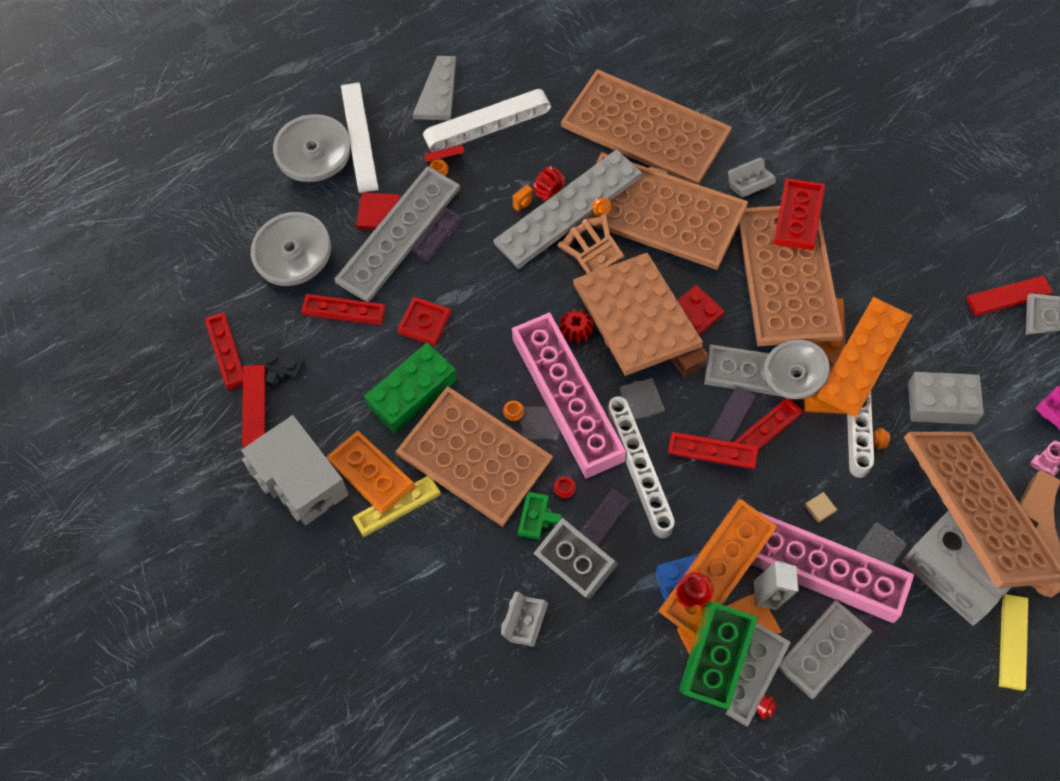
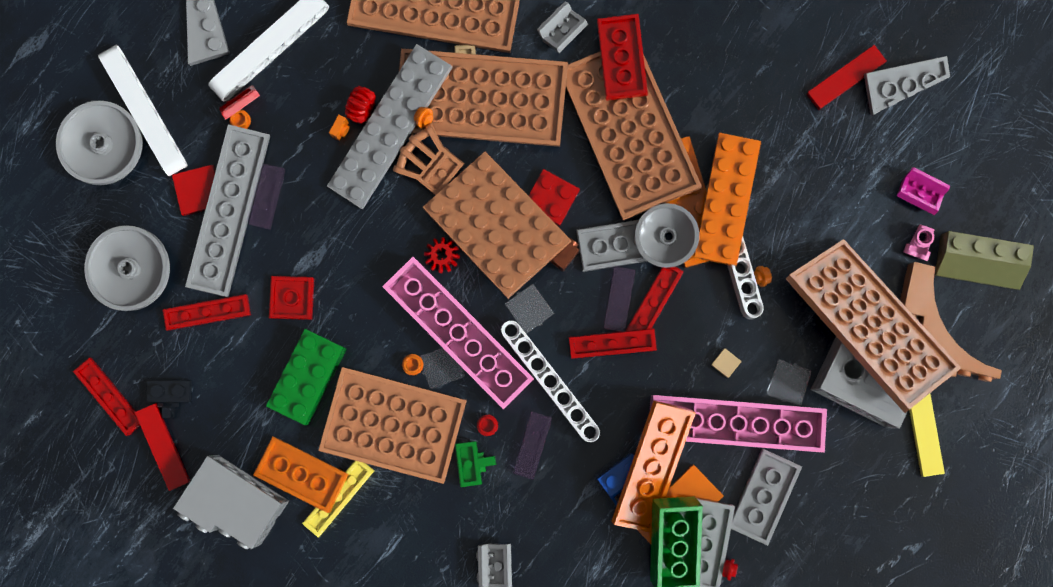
camera: 20 degrees left, 20 degrees up
light grey brick [533,518,618,599] -> none
red hair [676,572,714,609] -> none
light grey brick [754,561,798,610] -> none
light grey brick [908,372,984,425] -> none

